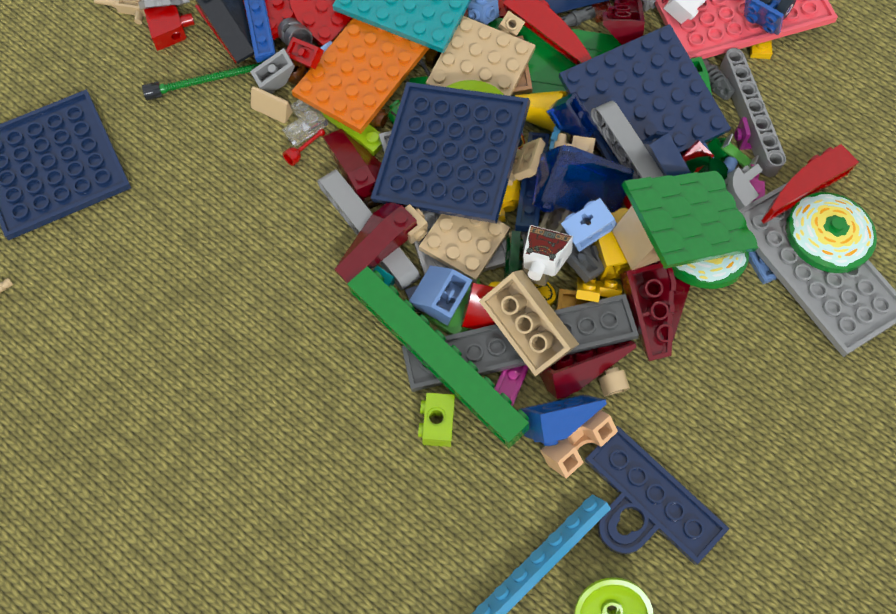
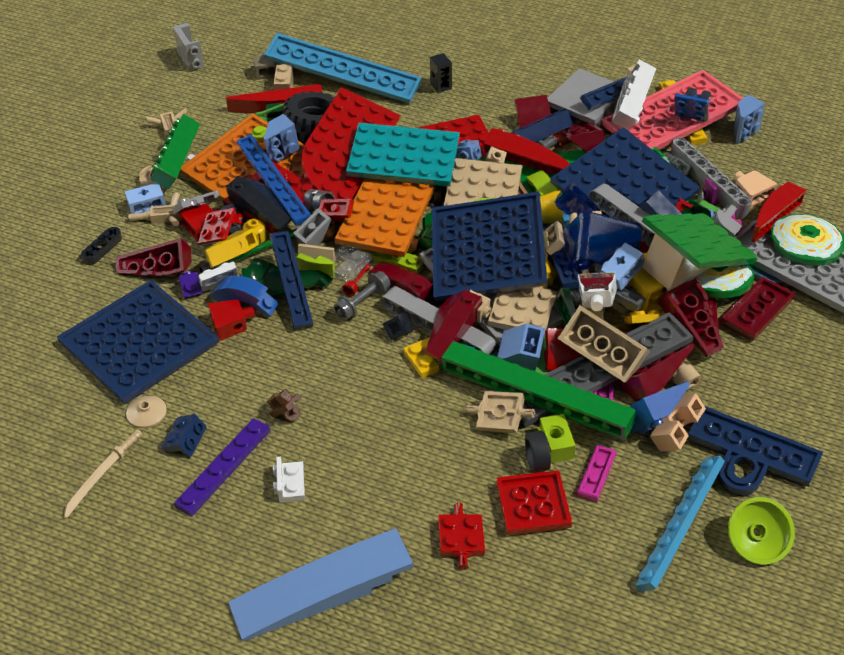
camera: 15 degrees left, 20 degrees down
none -> black beam [81,227,122,265]
none -> dark red wedge [115,238,192,276]
none -> tan dish [126,396,167,428]
none -> dark blue bracket [161,414,207,458]
none -> dark purple plate [174,418,270,517]
none -> dark purple bracket [179,271,203,299]
none -> red plate [198,204,246,245]
none -> white plate [199,262,237,292]
none -> yellow slope [204,228,259,267]
none -> red torso [208,300,255,341]
none -> blue arch [210,276,278,318]
none -> medium blue slope [228,528,413,642]
none -> yellow head [242,219,267,244]
none -> dark green animal [242,259,333,296]
none -> reddish brown hips [266,389,302,421]
none -> dark blue plate [270,231,313,330]
none -> white bracket [273,456,305,503]
none -> lime slope [296,253,336,277]
none -> dark grey piece [333,271,391,320]
none -> black panel [382,313,415,341]
none -> yellow plate [403,337,439,378]
none -> red plate [438,502,485,570]
none -> tan plate [467,391,535,433]
none -> red plate [496,470,572,535]
none -> black tyre [525,431,551,473]
none -> lime slope [527,170,558,196]
none -> dark pink tile [577,445,617,503]
none -> dark red plate [721,276,795,341]
none -> medium blue slope [733,95,765,144]
none -> light nougat torso [733,171,777,208]

